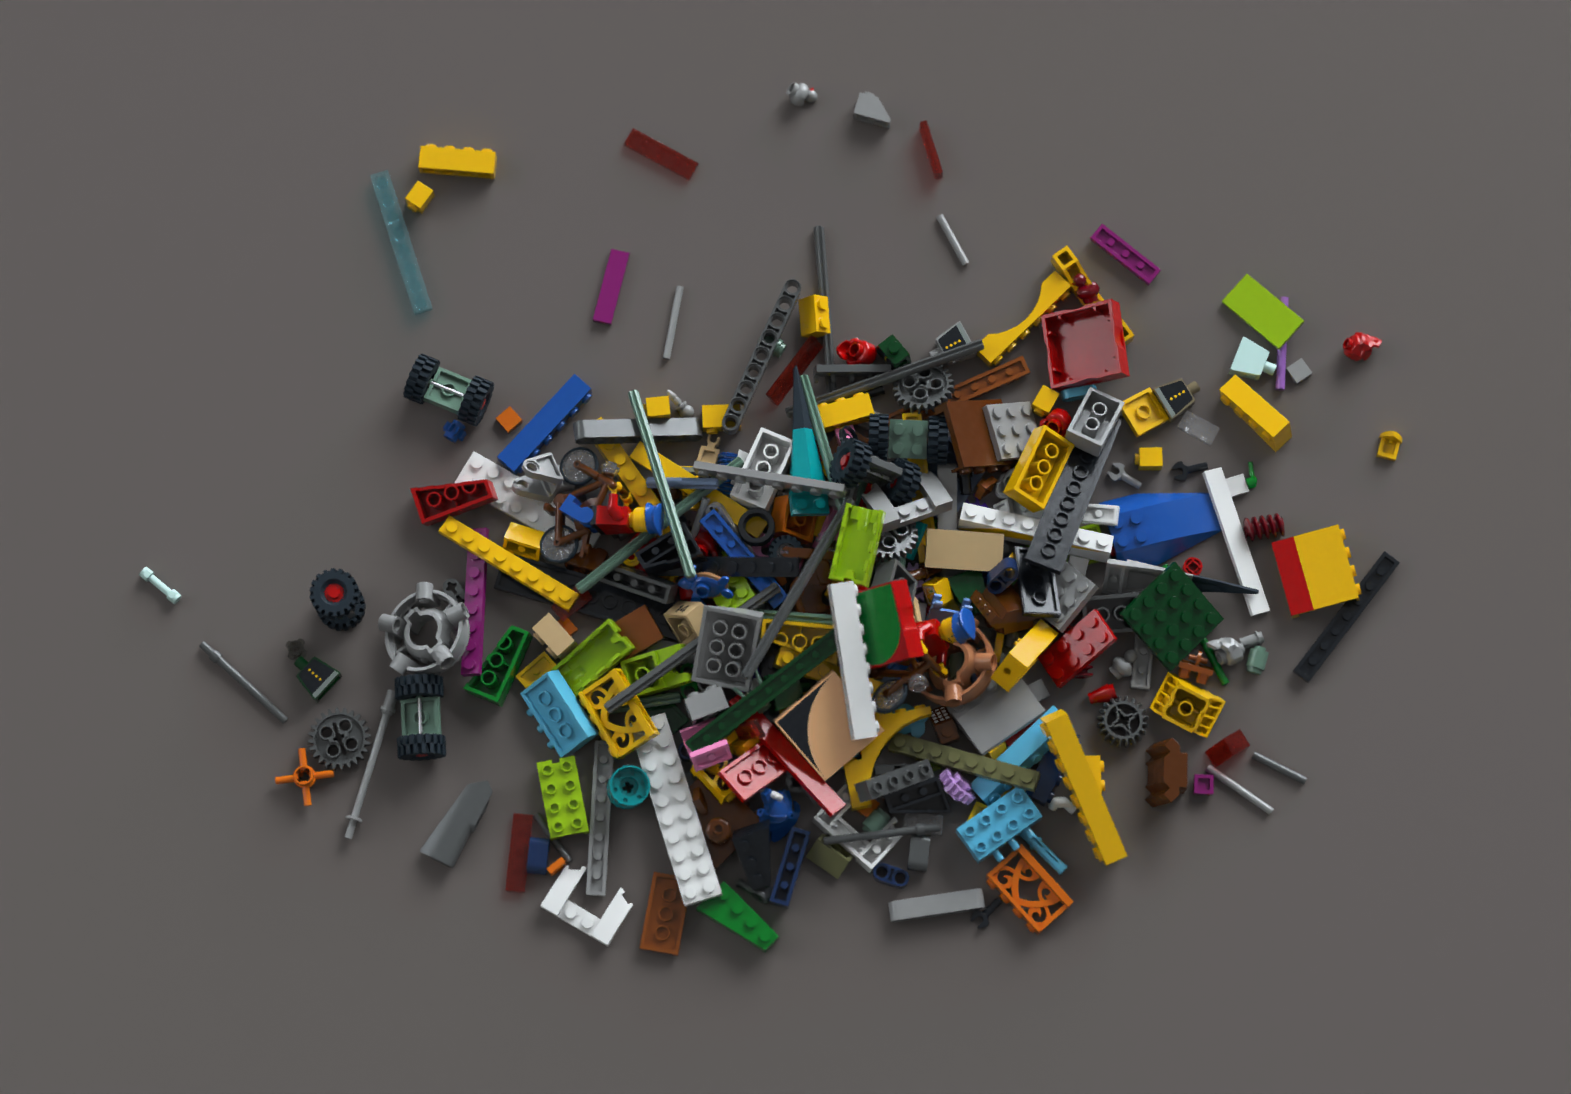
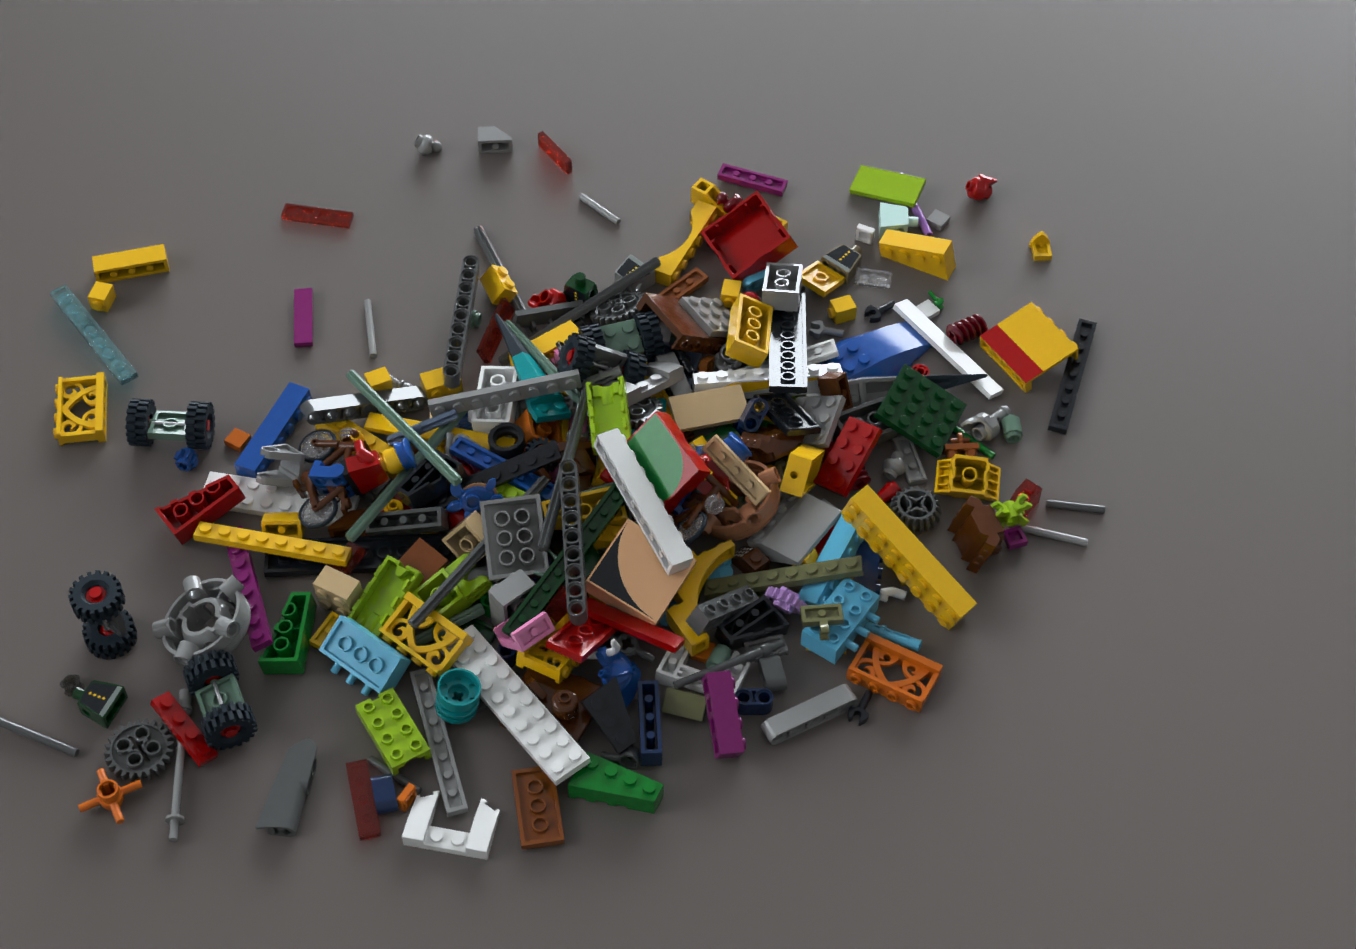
camera: 20 degrees left, 25 degrees down
none -> yellow fence [53,372,108,446]
none -> red plate [150,691,218,767]
none -> dark grey beam [559,459,588,626]
none -> light grey pin [584,365,623,386]
none -> tan tile [701,434,771,506]
none -> magenta brick [701,670,746,759]
none -> olive plate [800,603,844,640]
none -> reddish brown slope [817,372,853,411]
none -> white tile [855,223,875,245]
none -> lime pin [991,493,1032,529]

